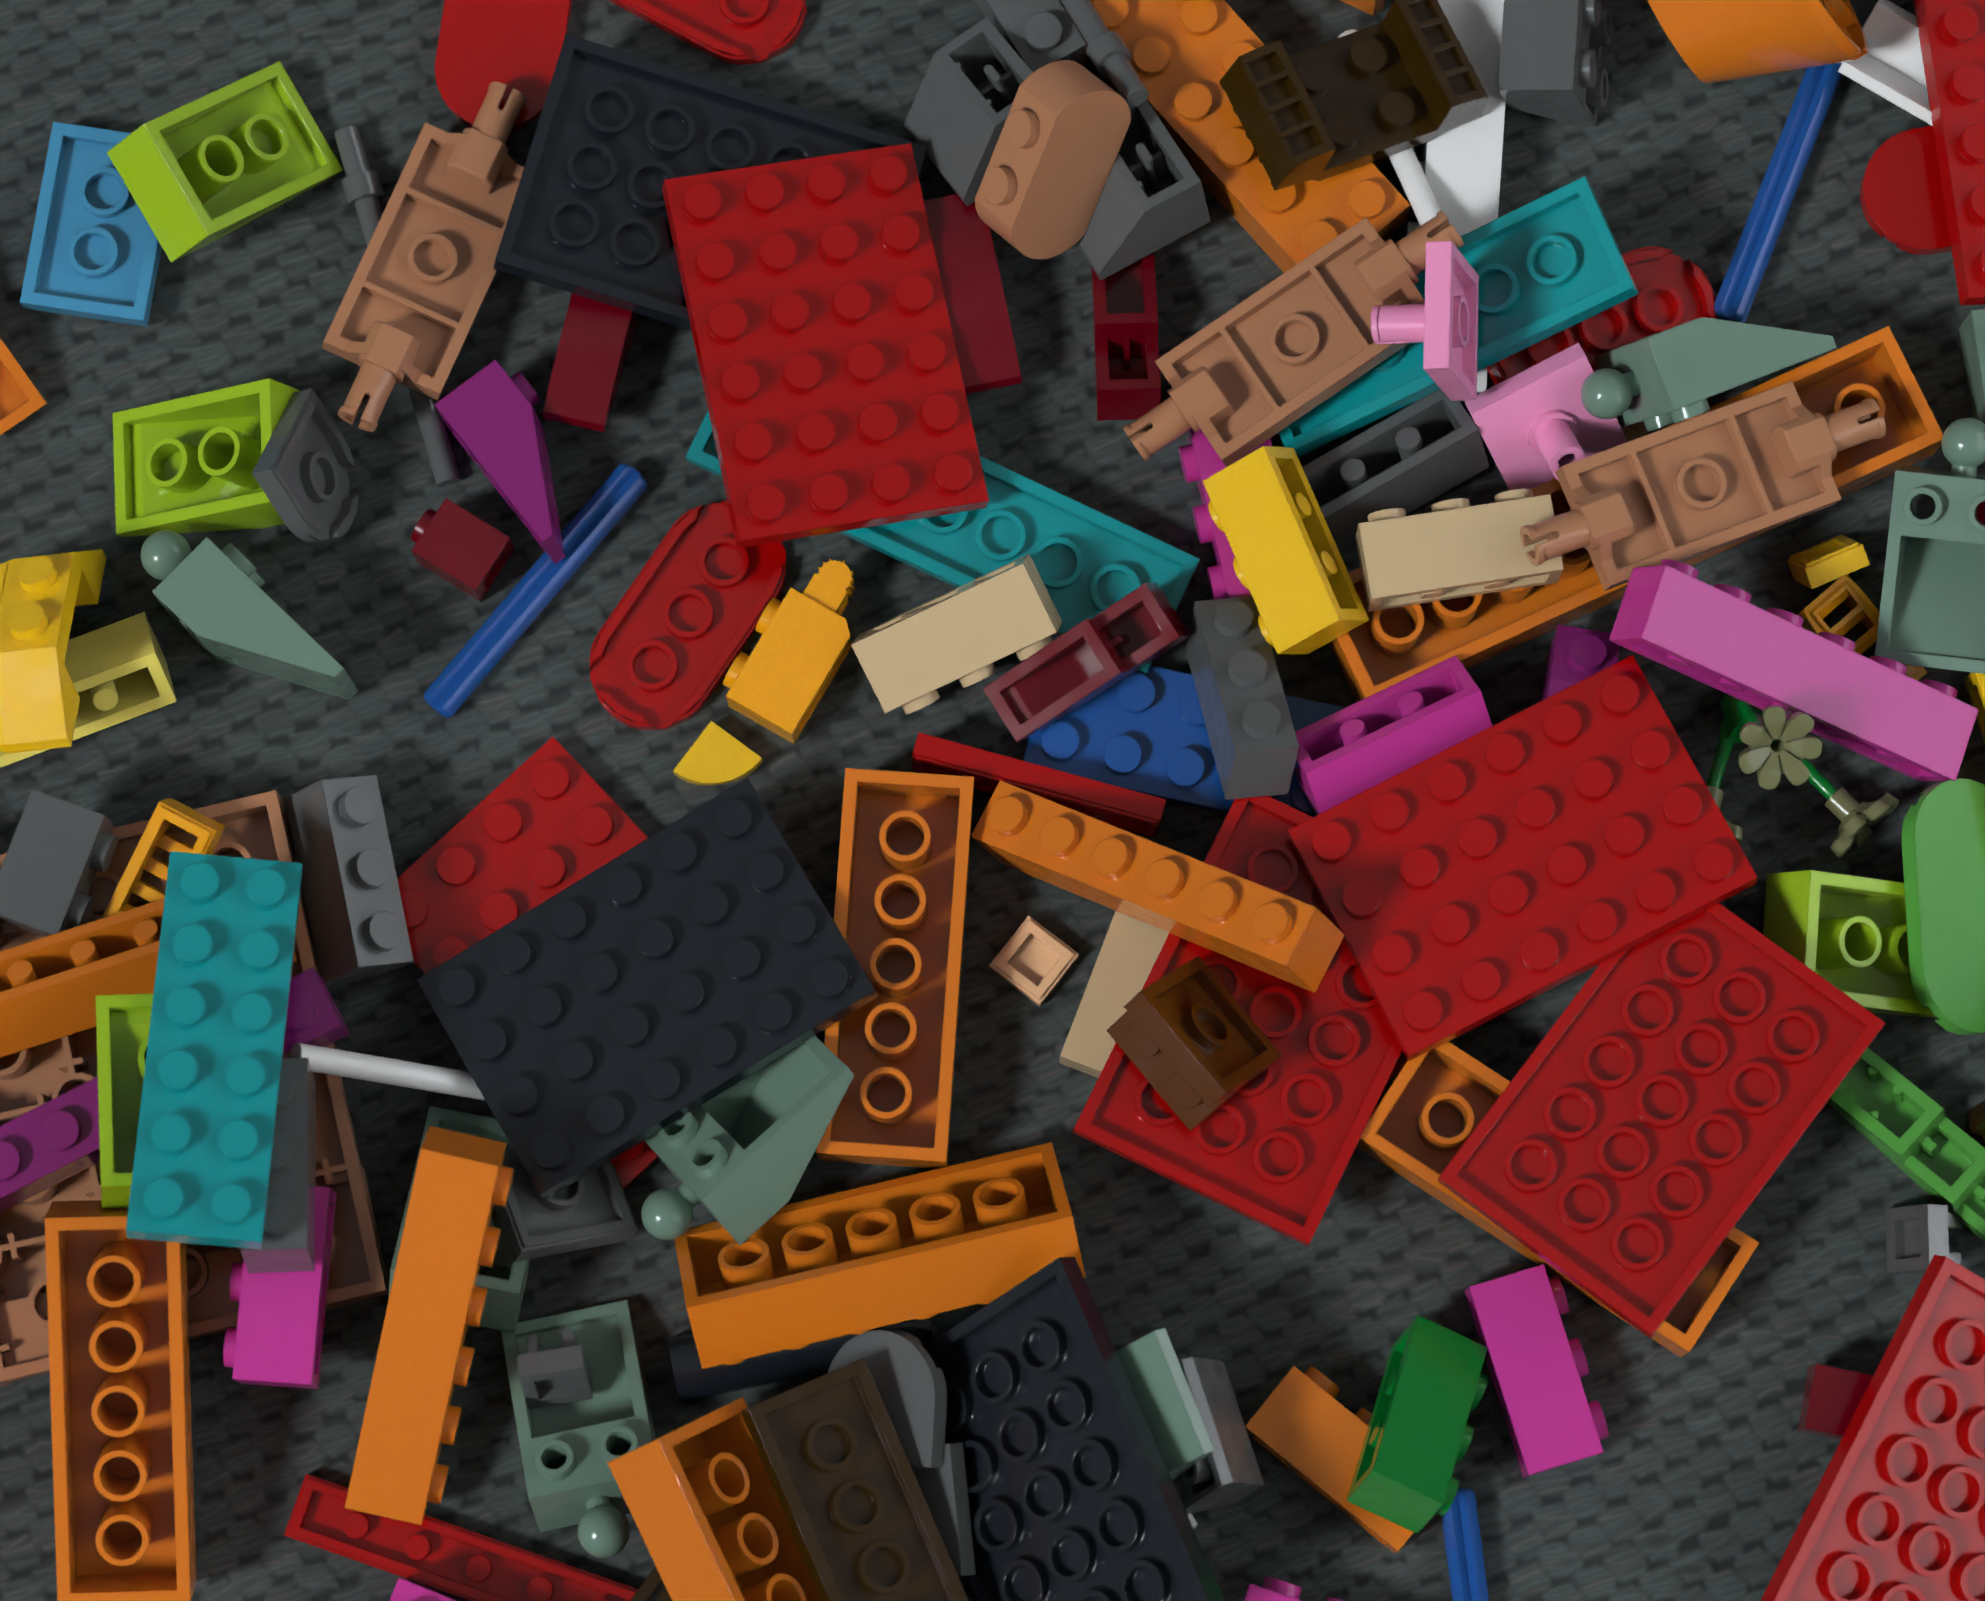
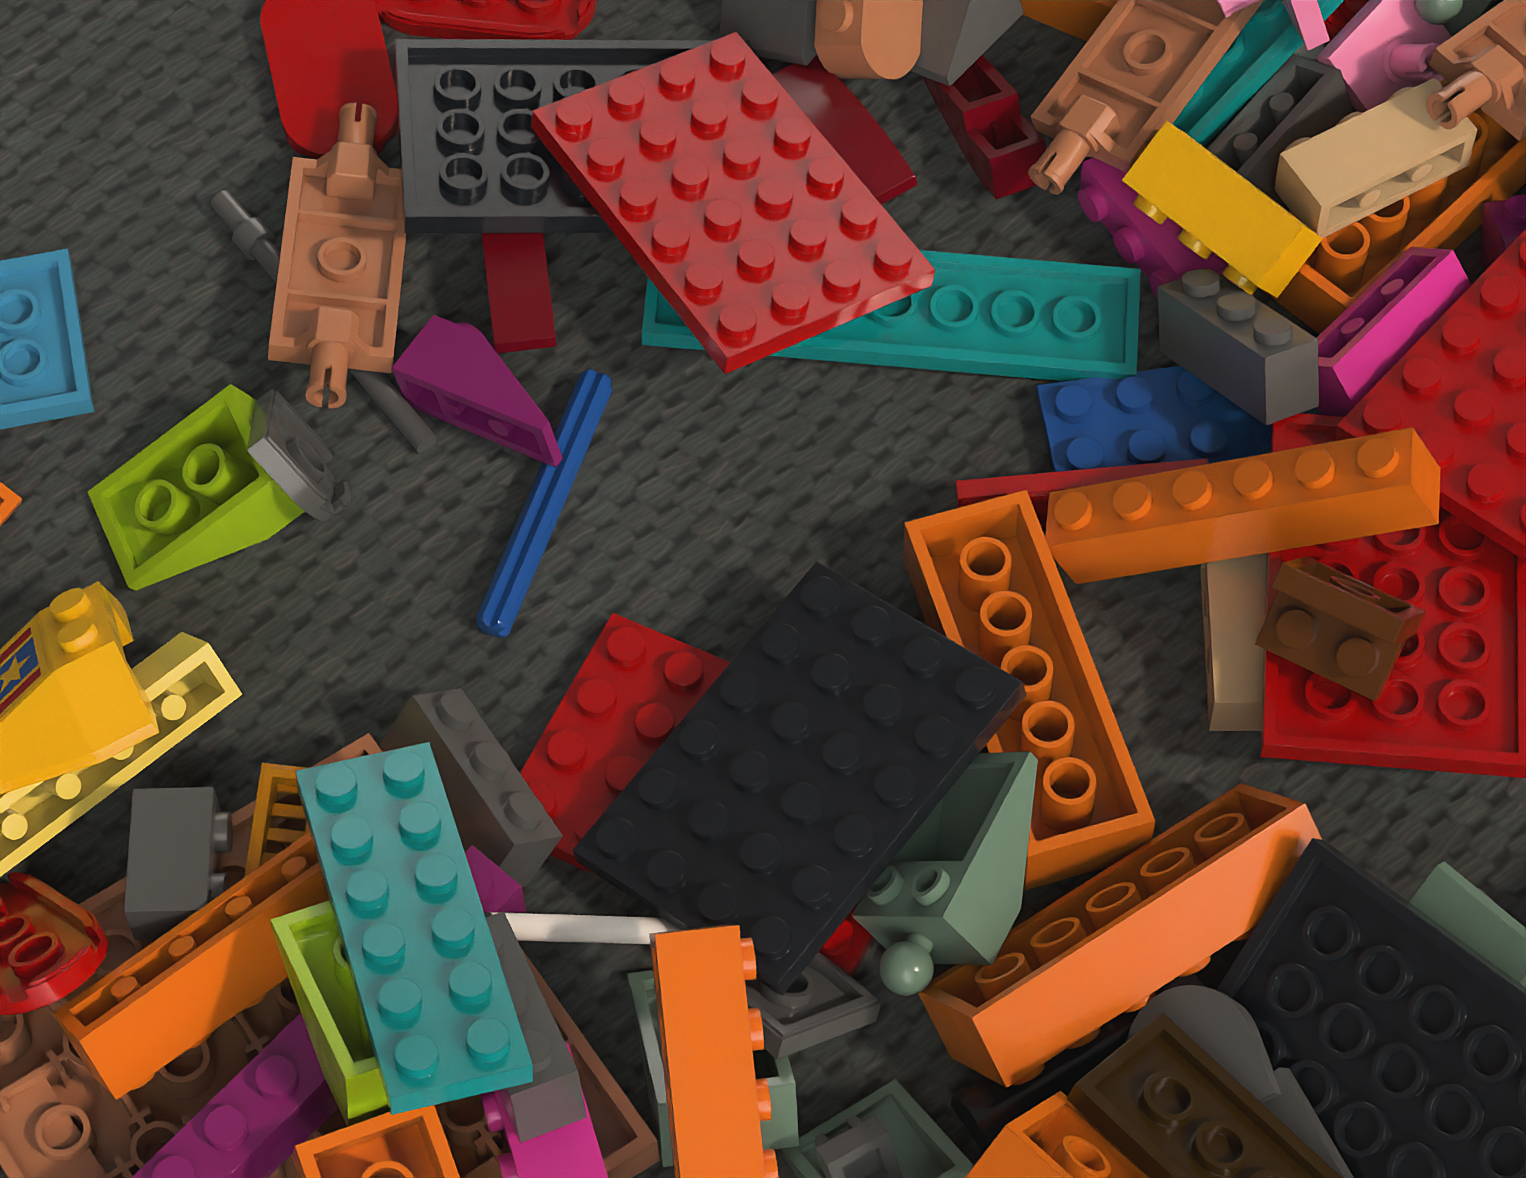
camera: 20 degrees left, 20 degrees down
lime slope [107,61,343,262] -> none
sand green slope [140,530,358,700] -> none
dark red brick [411,498,515,602] -> none
red tile [590,501,786,730] -> none
yellow tile [673,721,763,786] -> none
light orange hinge [723,559,855,744] -> none
tan brick [851,554,1063,714] -> none
dark red slope [983,582,1191,742] -> none
light nougat tile [989,915,1079,1007] -> none

